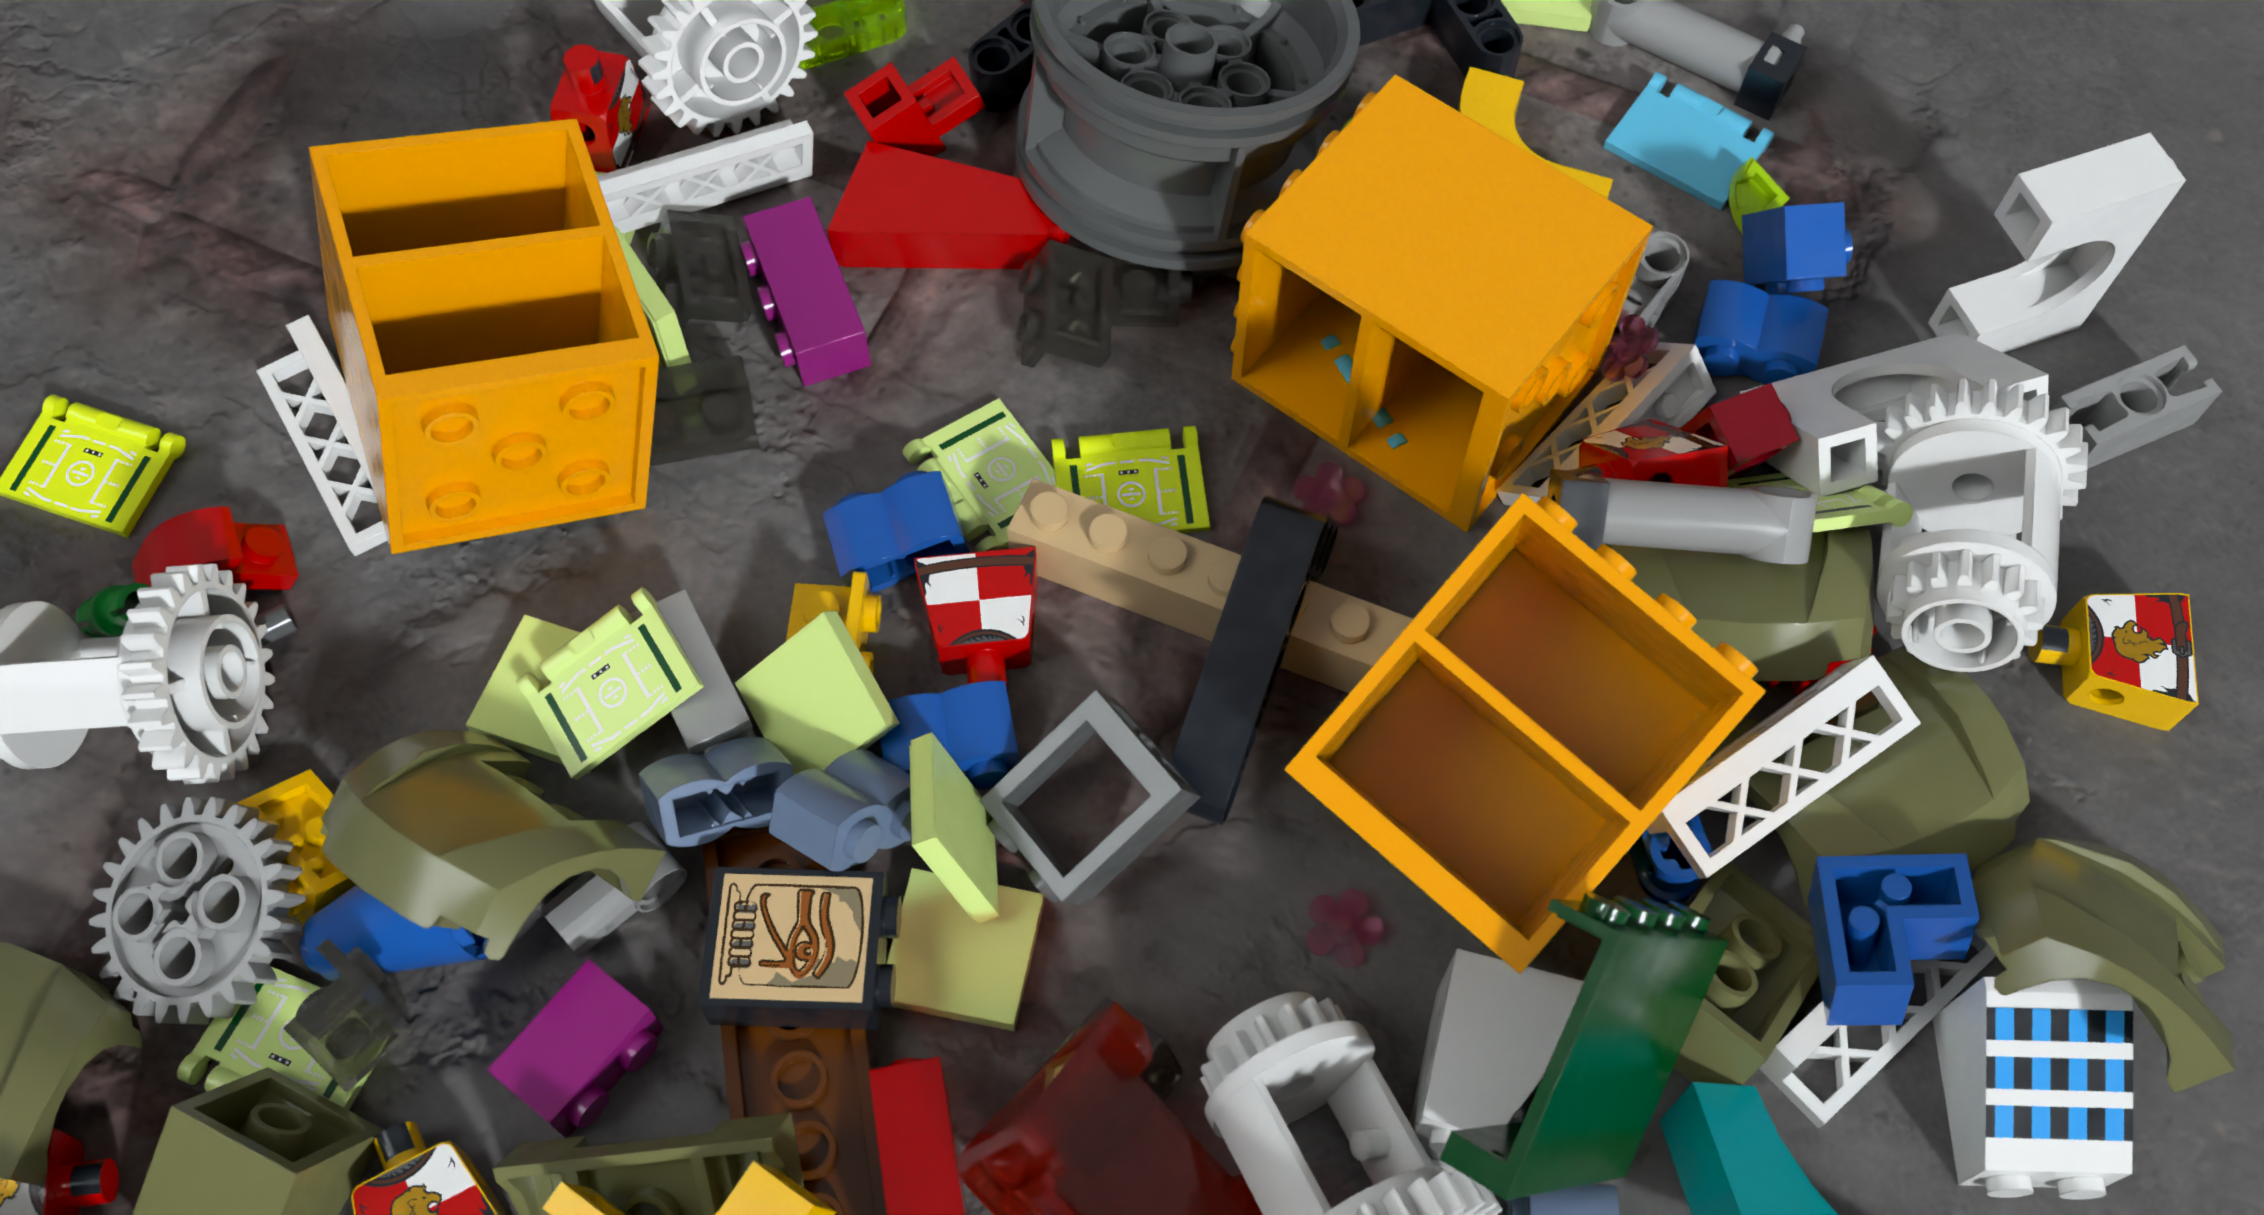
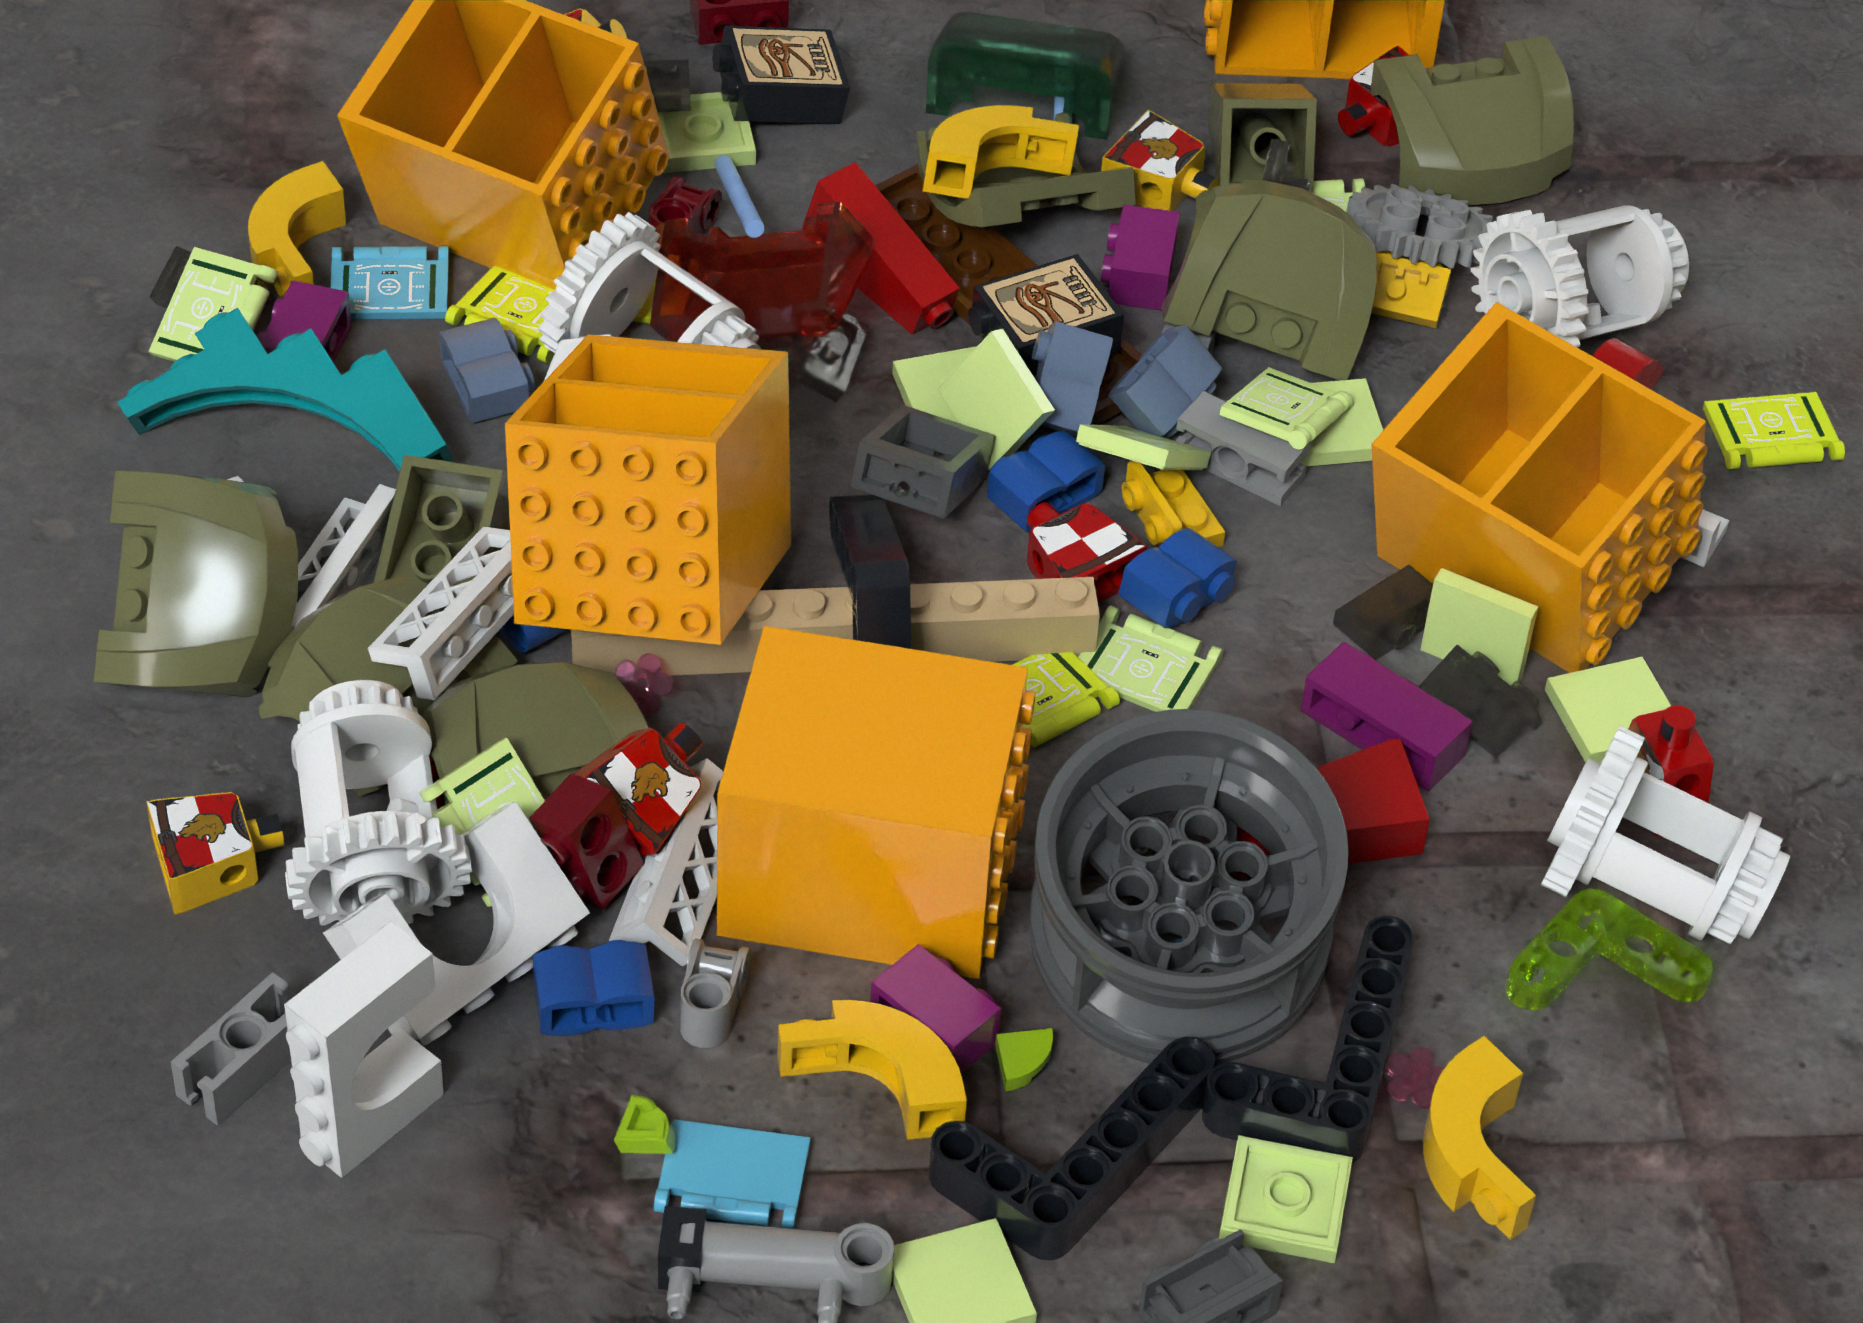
camera: 150 degrees right, 15 degrees down
green pin [75,583,150,638] -> none
white fence [597,119,813,234] -> none
red brick [844,56,986,156] -> none
dark green panel [1439,892,1729,1201] -> none
light grey piece [1547,469,1818,564] -> none
clear pink plant [1602,314,1659,382] -> none
blue brick [1742,202,1853,295] -> none
blue brick [1808,853,1979,1026] -> none

